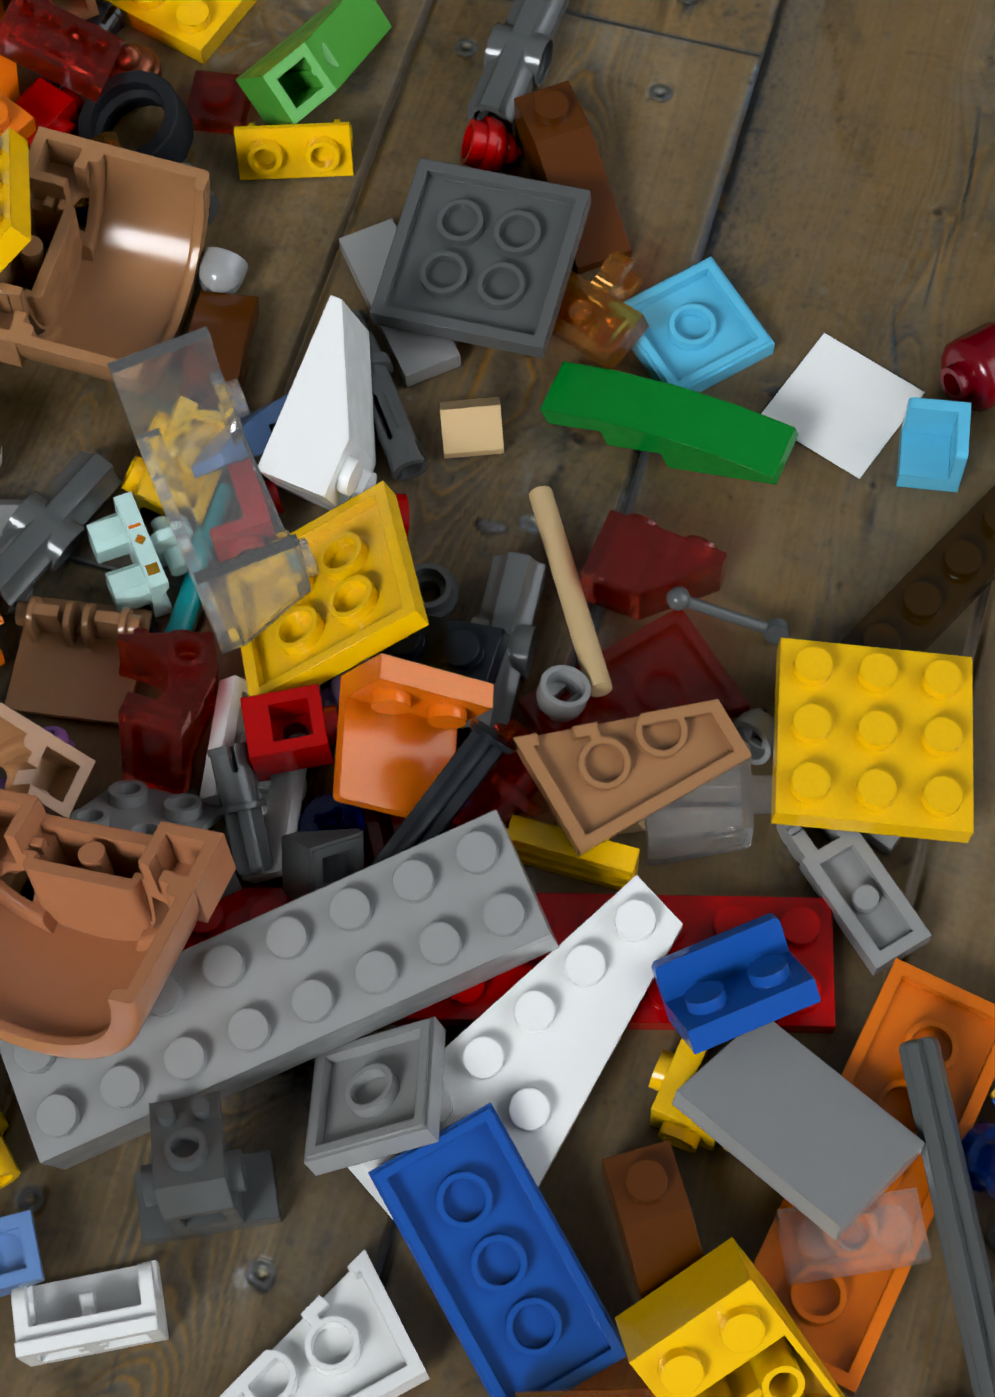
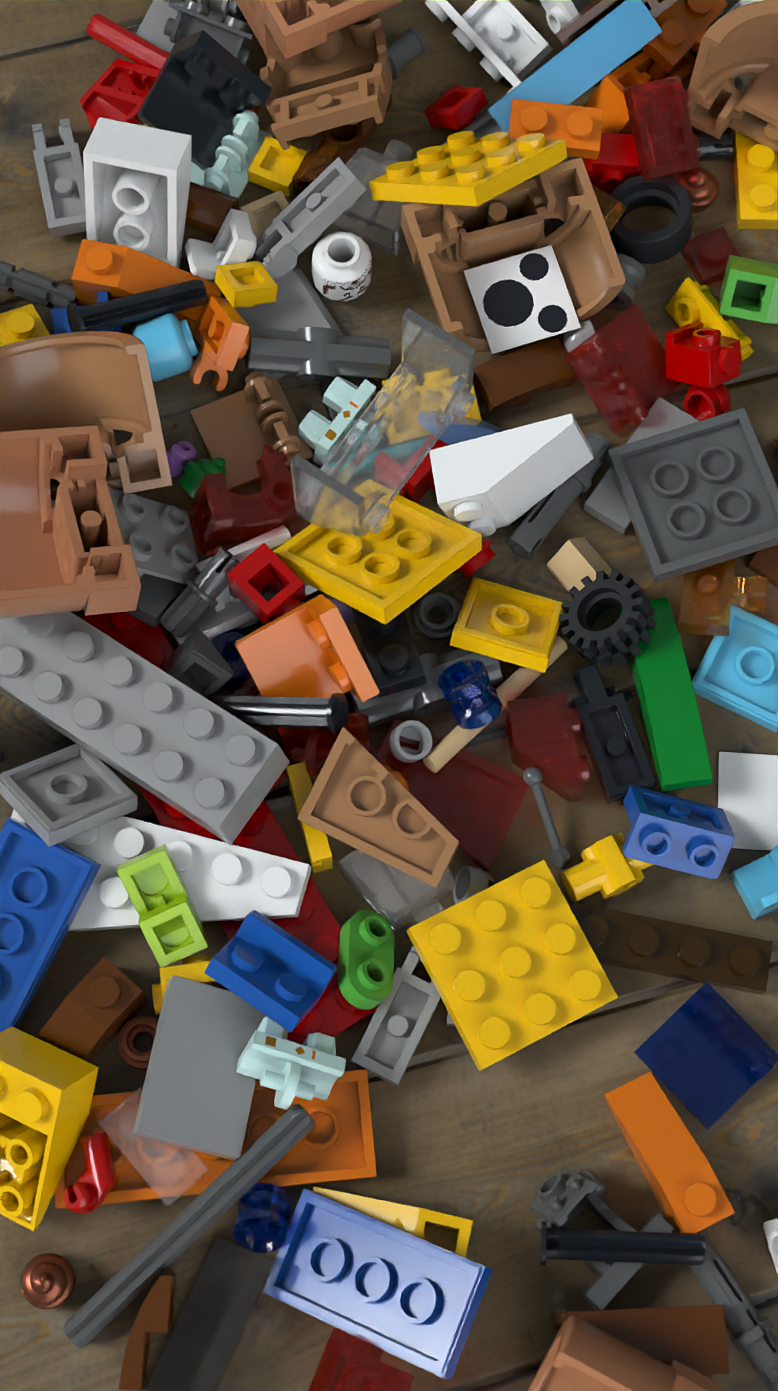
camera: 50 degrees right, 5 degrees up
none -> red arm [63,1132,116,1214]
none -> lime slope [117,844,209,968]
none -> copper plate [117,1016,158,1069]
none -> green plate [177,457,227,507]
none -> light aqua hips [236,1017,346,1110]
none -> bright green plate [338,909,395,1010]
none -> clear blue wheel [438,659,503,729]
none -> yellow tile [450,577,564,673]
none -> white sticker [463,245,581,354]
none -> black tyre [559,570,656,667]
none -> yellow axle [560,833,654,902]
none -> clear red hinge [564,303,683,434]
none -> black hinge [572,664,657,804]
none -> blue bracket [622,785,736,879]
none -> red brick [666,321,742,389]
none -> red plate [684,384,731,421]

